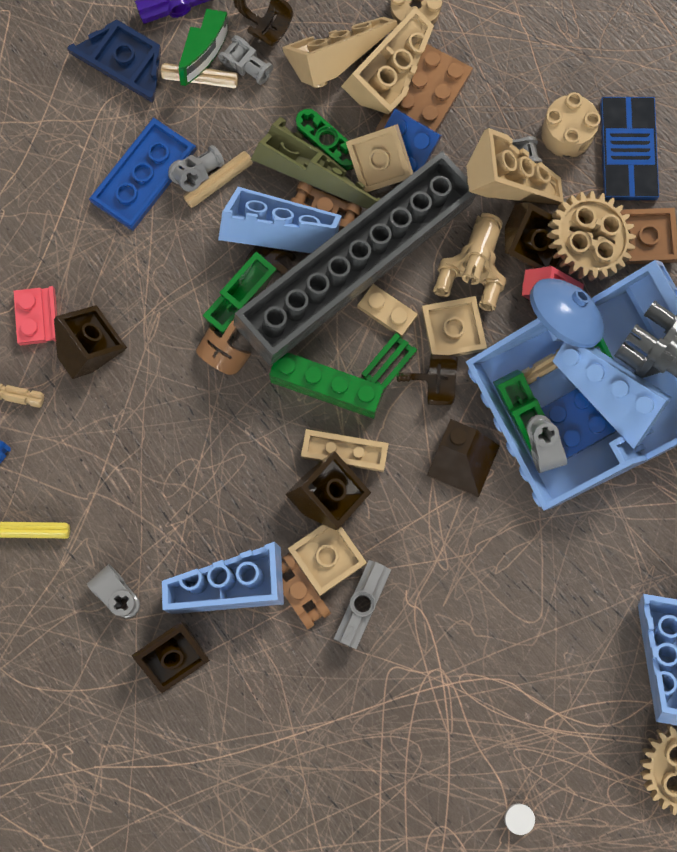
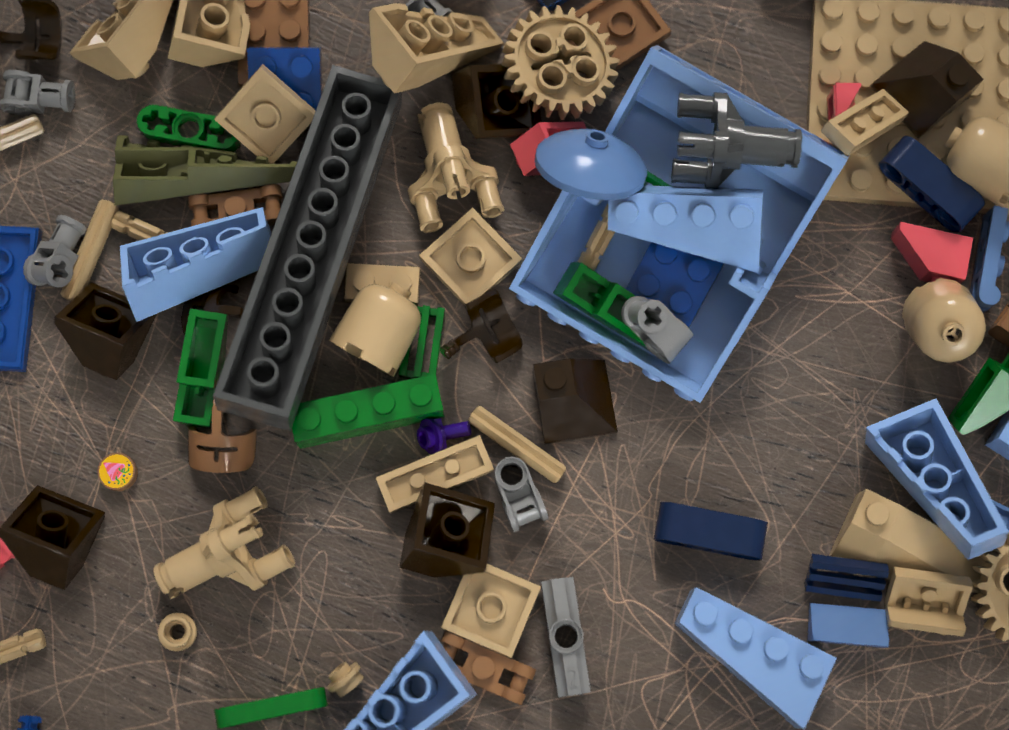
camera: 35 degrees left, 0 degrees up
none -> dark brown slope [54,282,156,381]
none -> tile [97,453,138,491]
none -> tan axle [111,211,168,240]
none -> tan wheel [154,486,295,599]
none -> tan plate [158,613,197,651]
none -> green beam [214,687,328,729]
none -> tan plate [327,662,364,697]
none -> tan cylinder [329,282,421,377]
none -> dark purple plate [417,418,471,455]
none -> tan axle [468,406,566,483]
none -> light grey piece [494,457,549,533]
none -> dark blue beam [653,502,768,561]
none -> light blue wedge [674,587,837,729]
none -> dark blue tile [804,554,889,602]
none -> medium blue slope [807,603,889,648]
none -> tan wedge [829,489,986,594]
none -> tan bracket [884,567,973,636]

